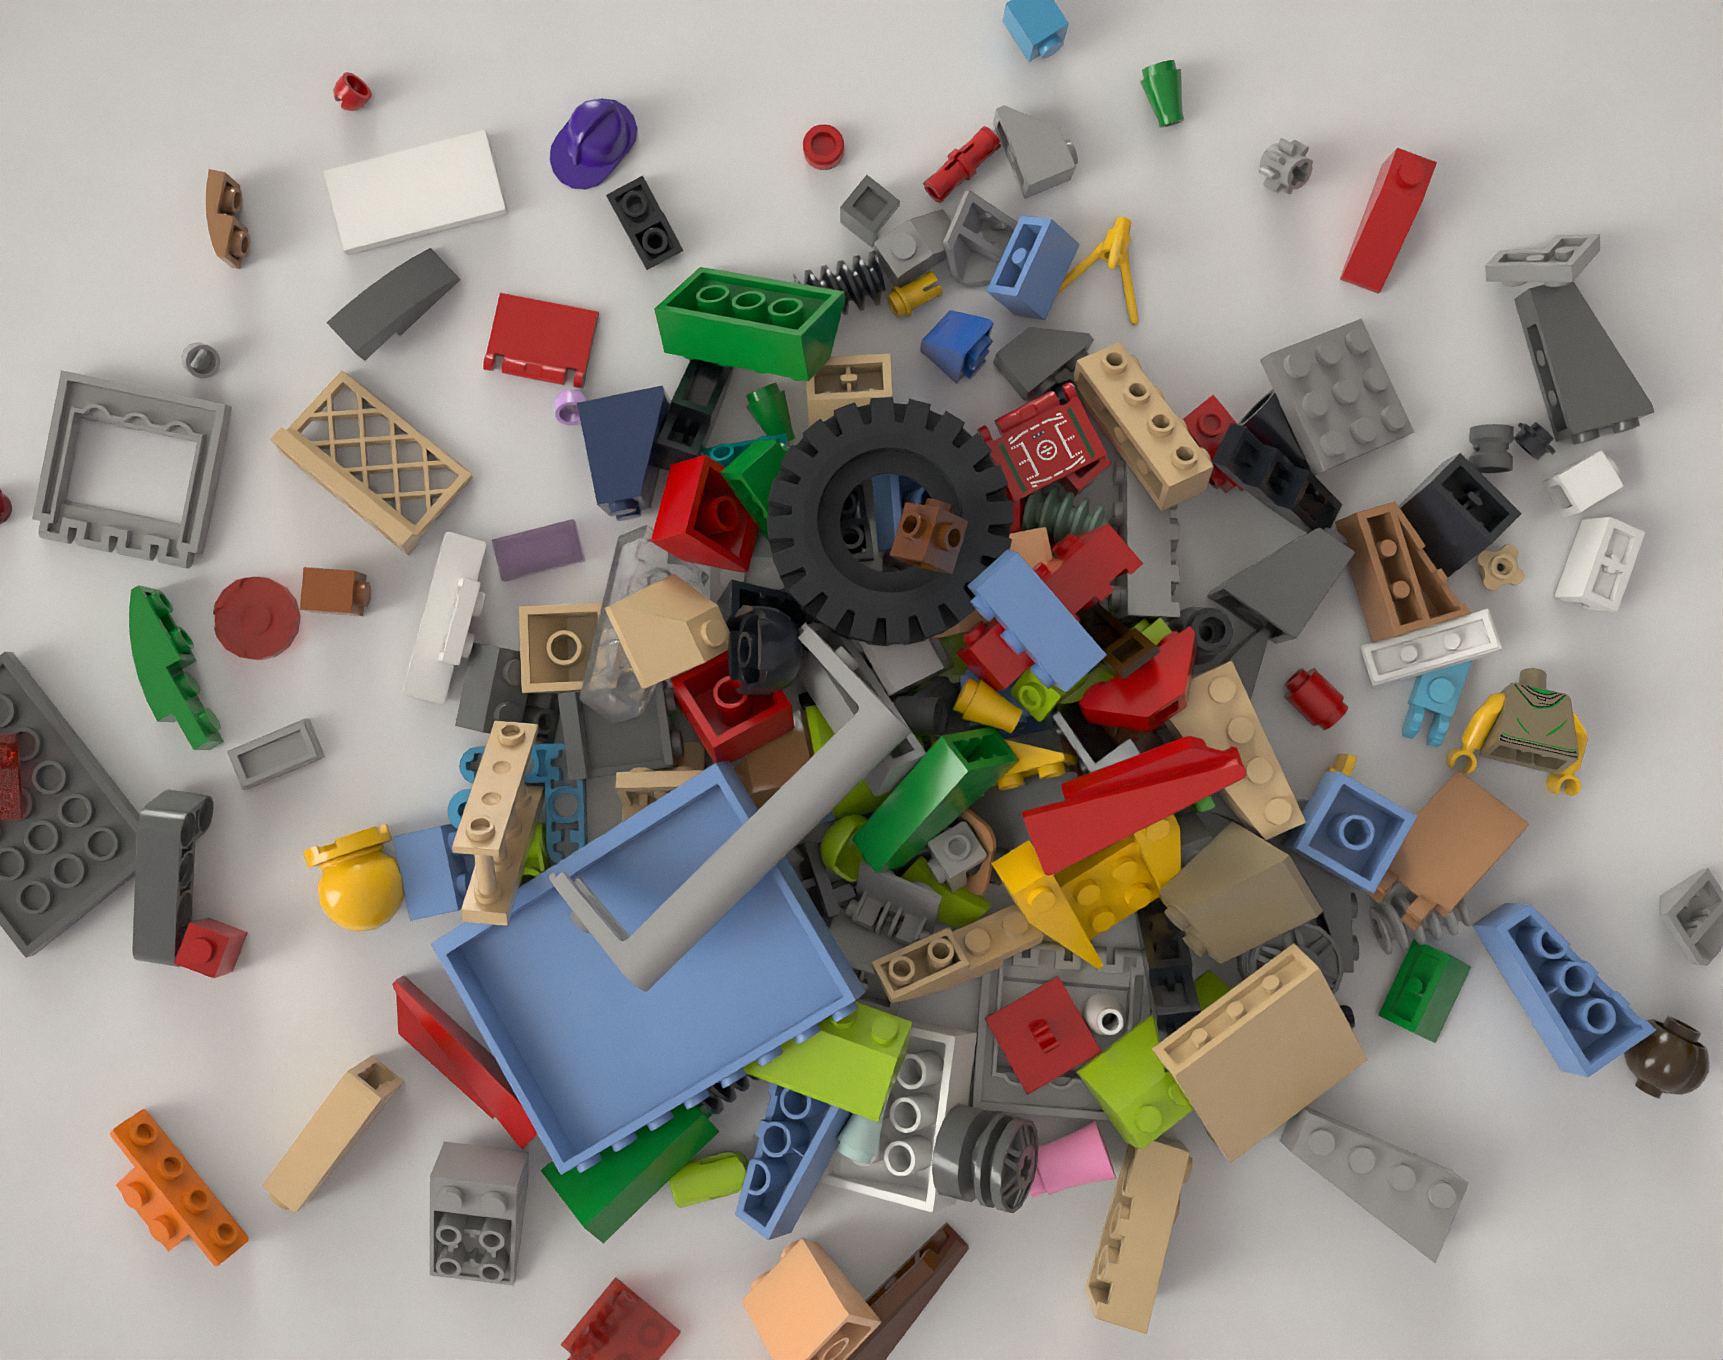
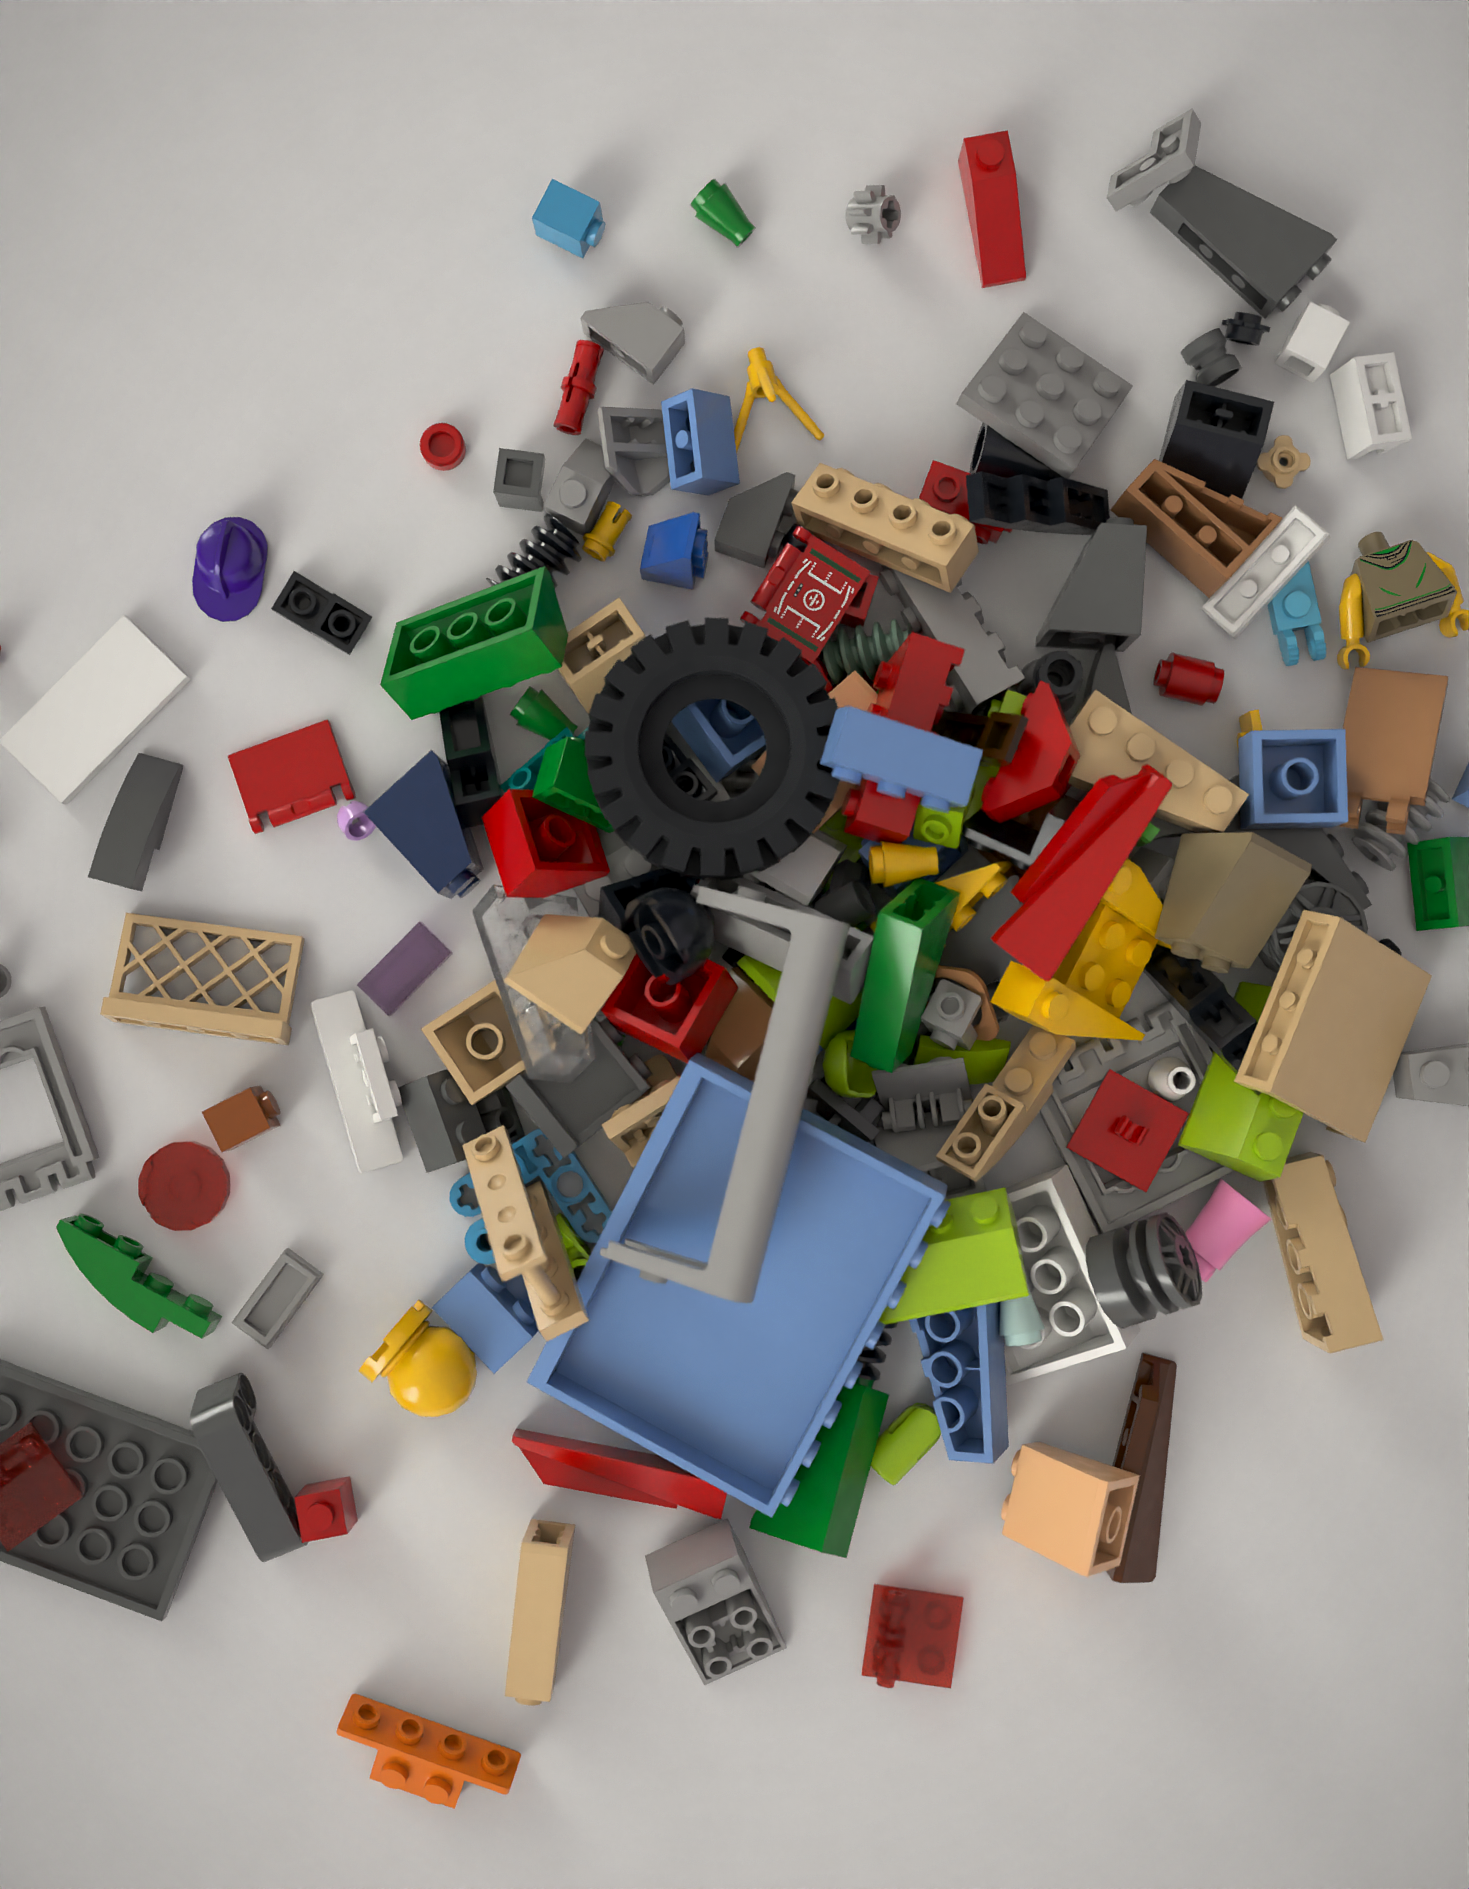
camera: 30 degrees left, 0 degrees up
reddish brown brick [890,498,968,574] -> none

